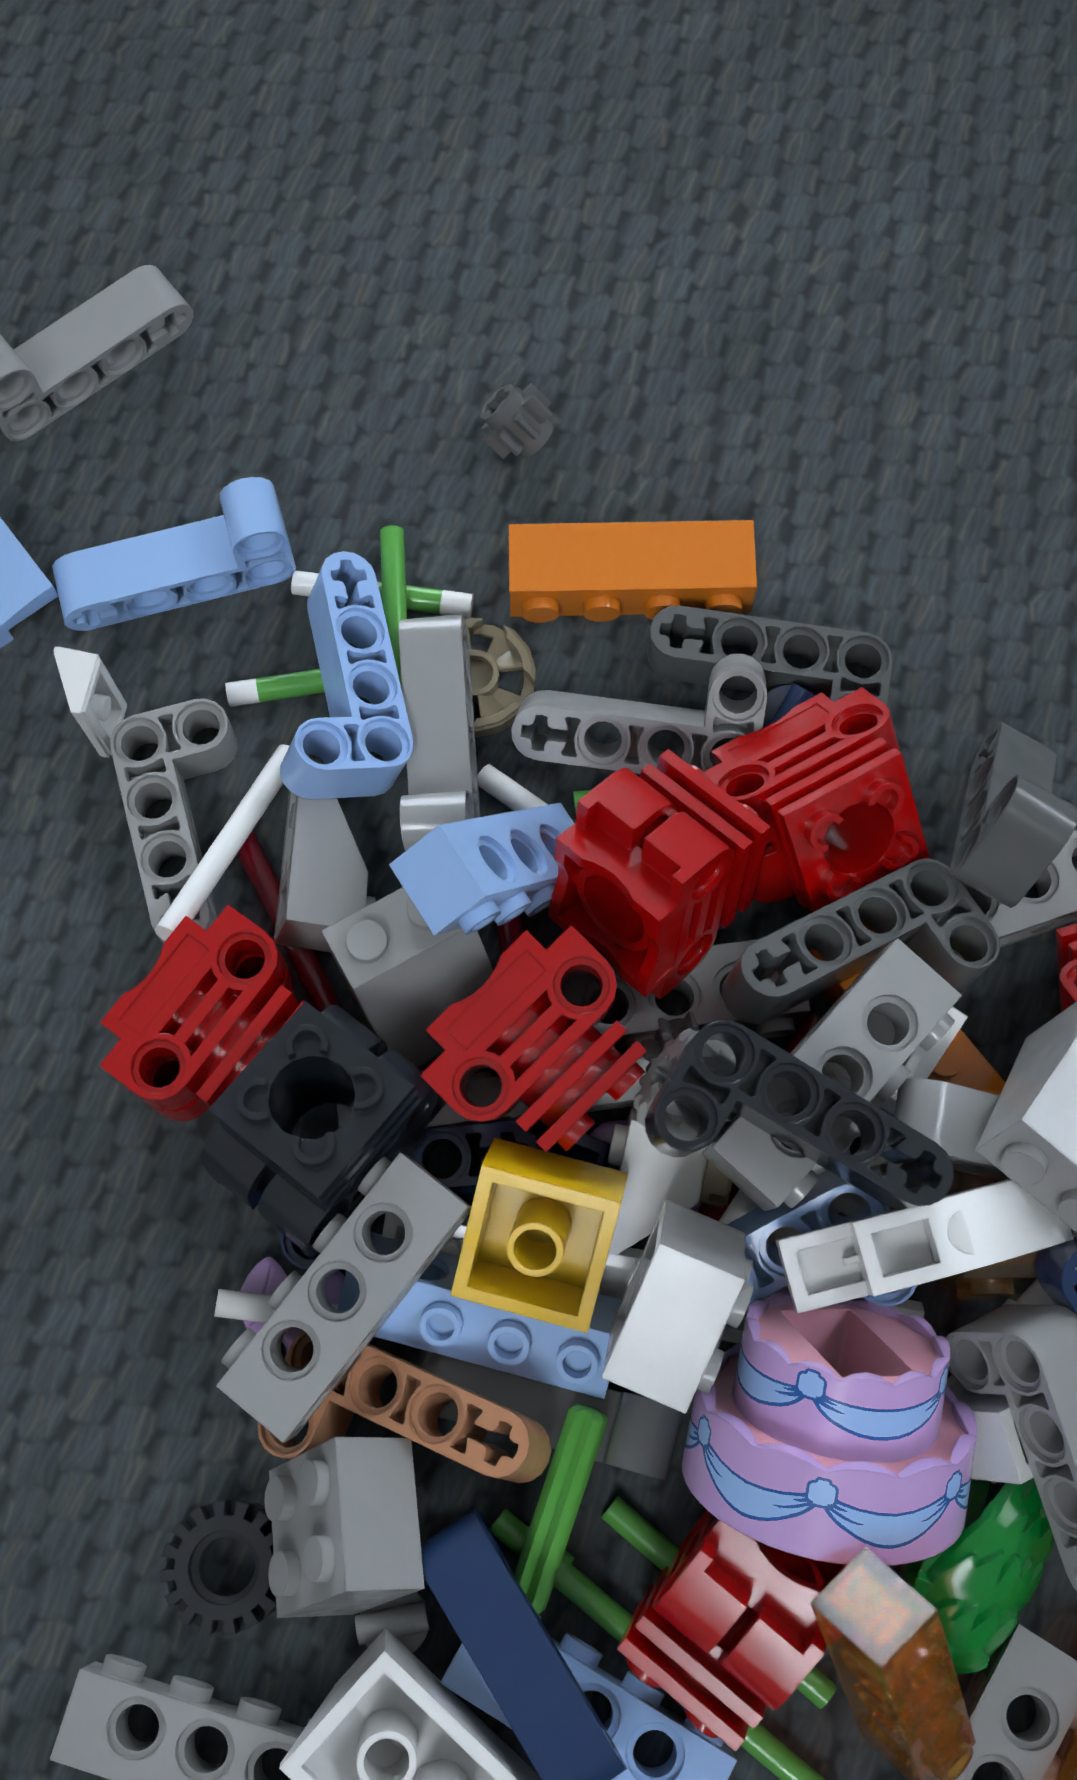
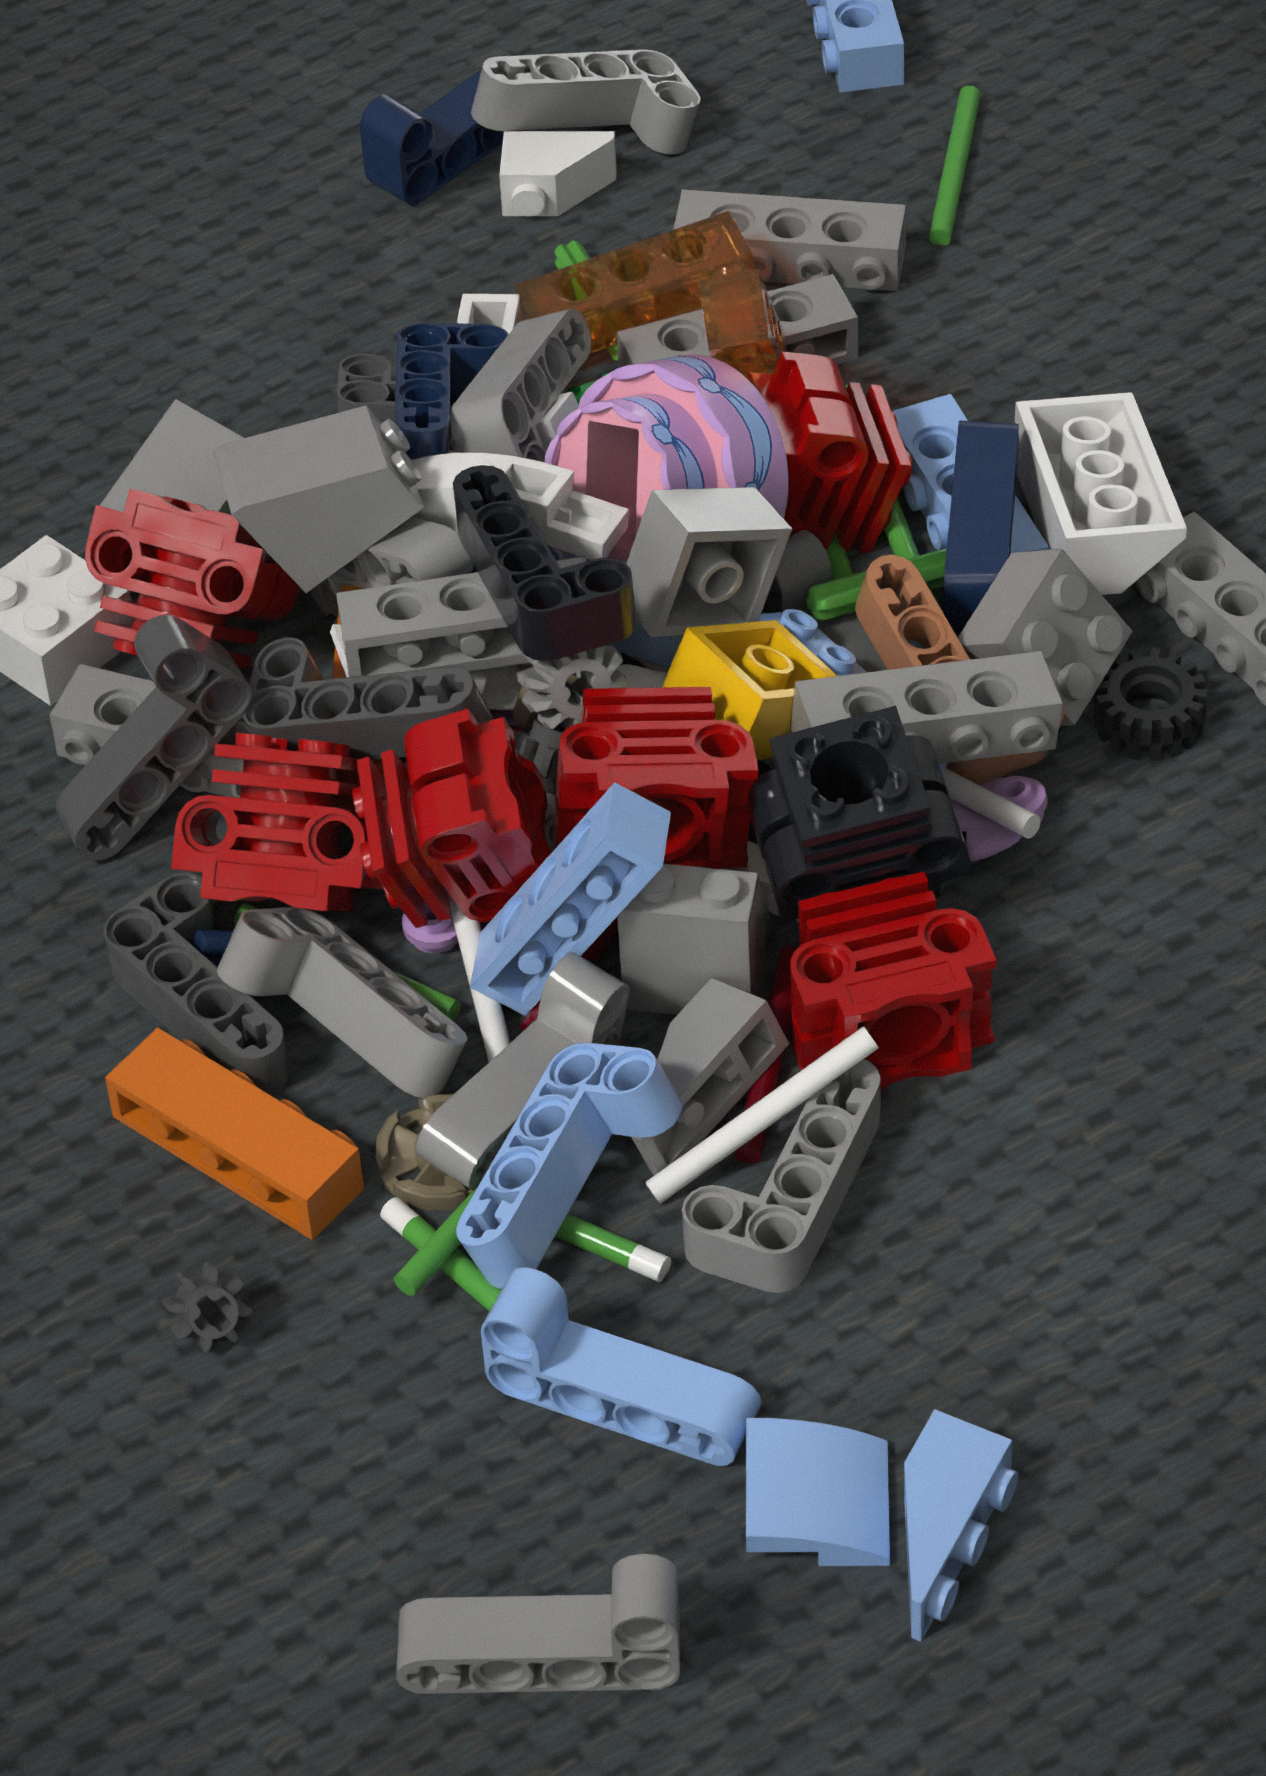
camera: 140 degrees left, 25 degrees down
white slope [53,647,127,758] -> none

